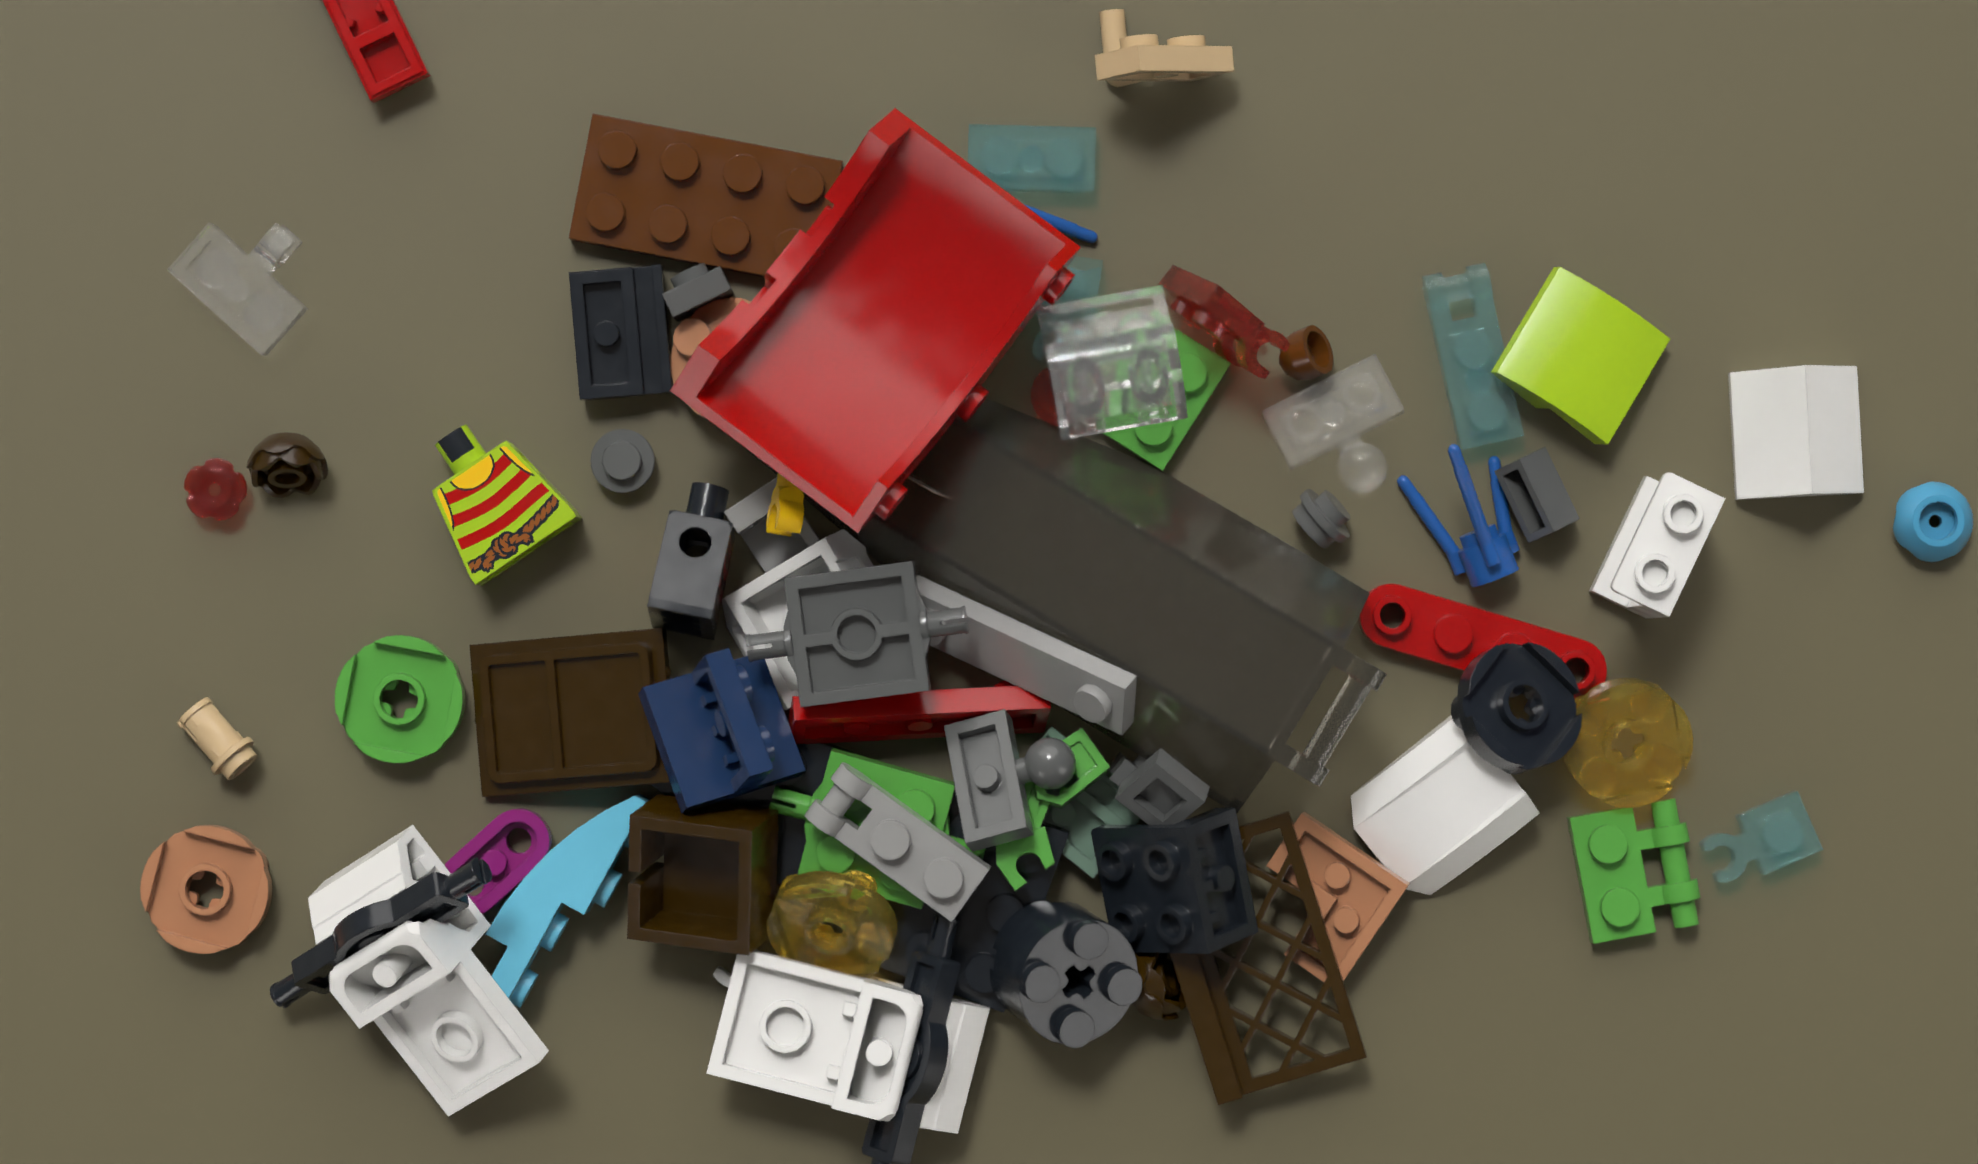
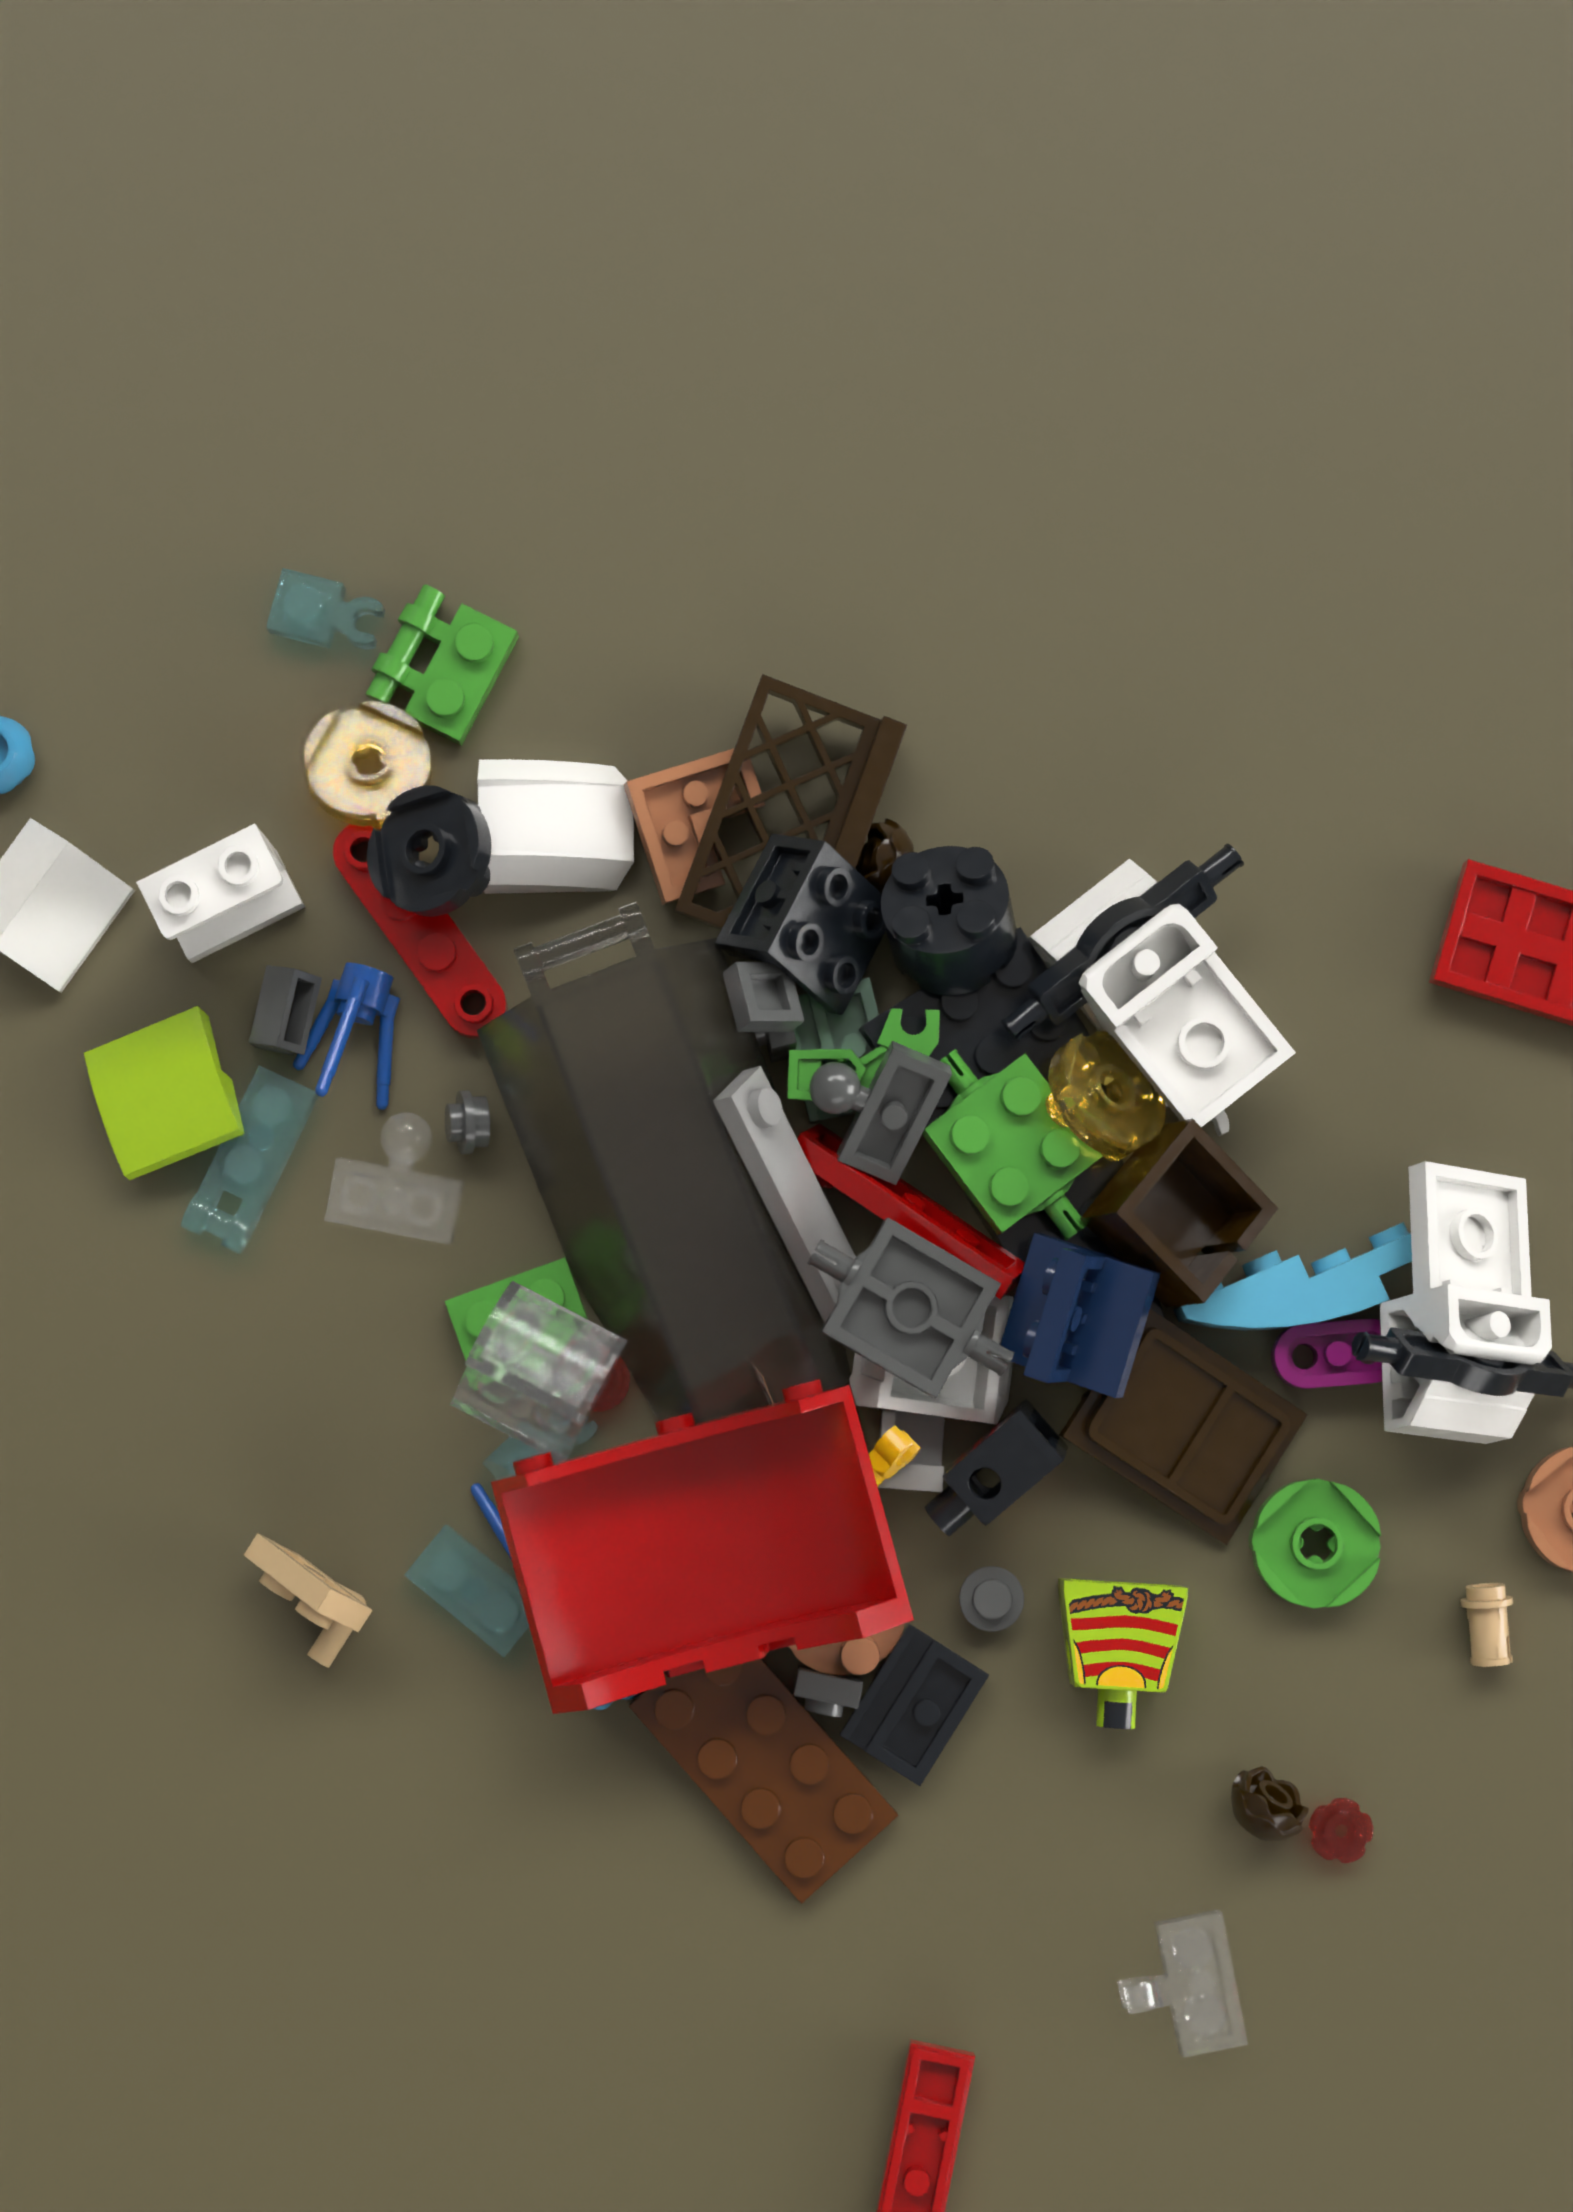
camera: 145 degrees left, 5 degrees down
light grey plate [804,762,991,922] -> none
clear red plate [1158,265,1290,379] -> none
reddish brown hinge [1279,325,1333,381] -> none

